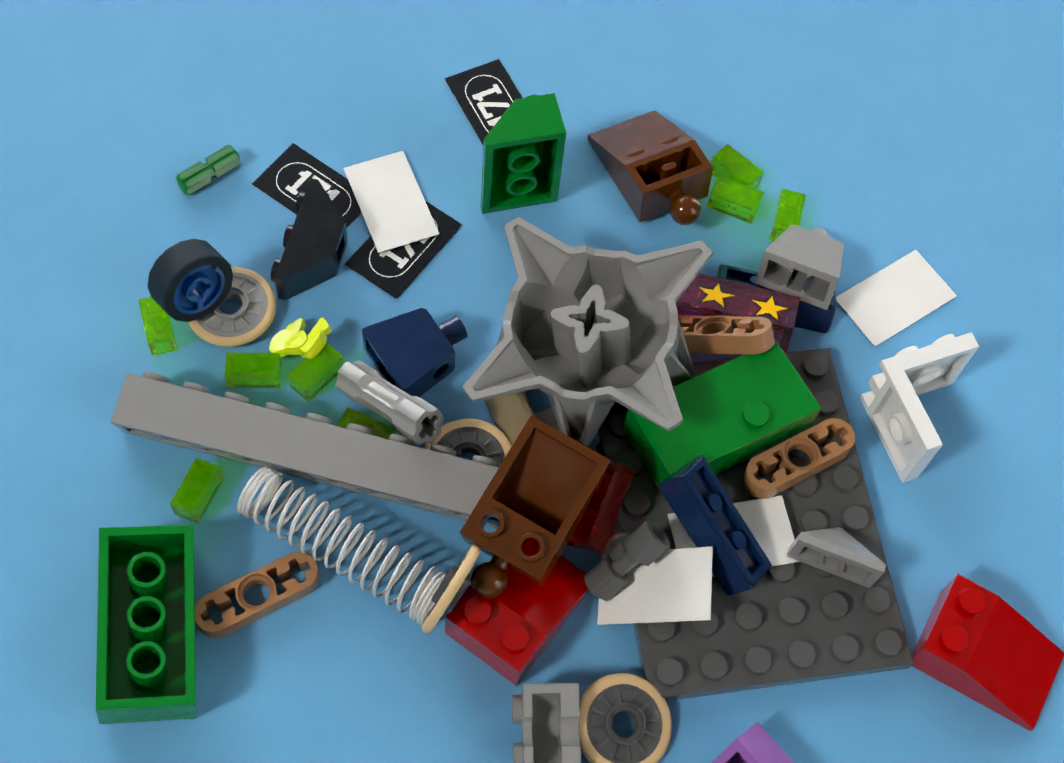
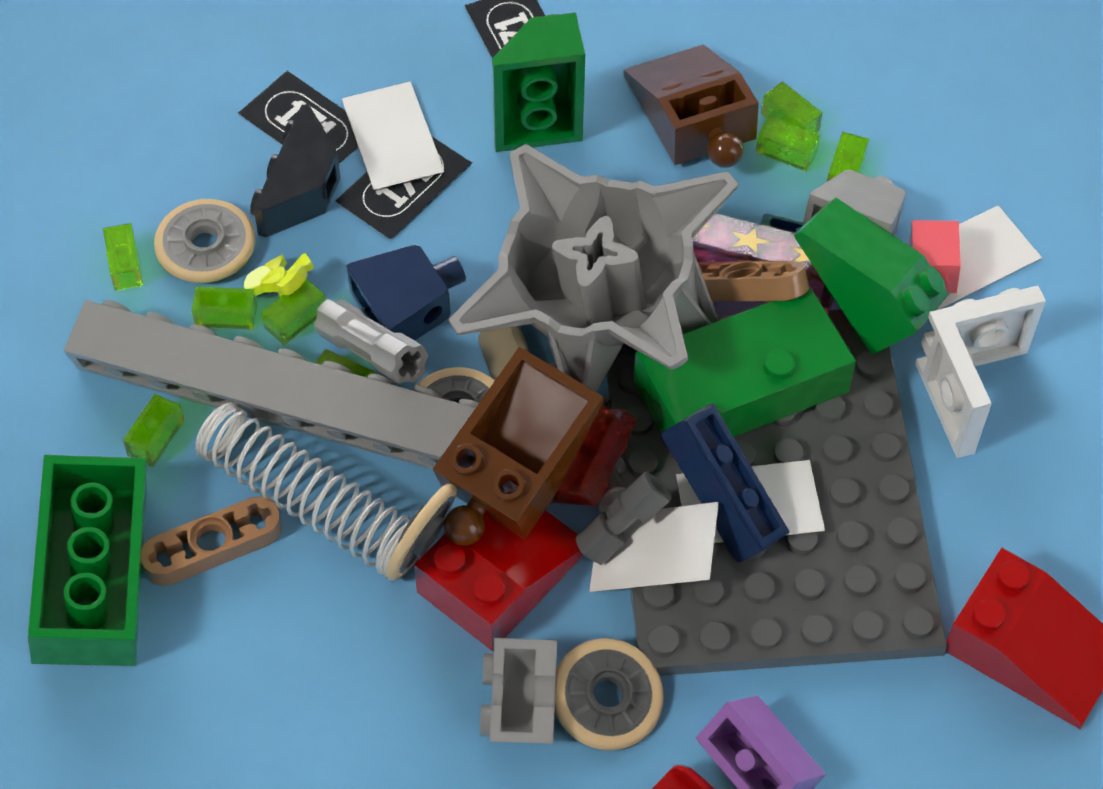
camera: 10 degrees right, 5 degrees down
black wheel [147,239,233,322] -> none
green piece [175,145,241,195] -> none
medium nougat beam [743,418,855,499] -> none
light grey slope [787,527,886,588] -> none
none -> green slope [793,197,949,355]
none -> coral brick [909,220,961,293]

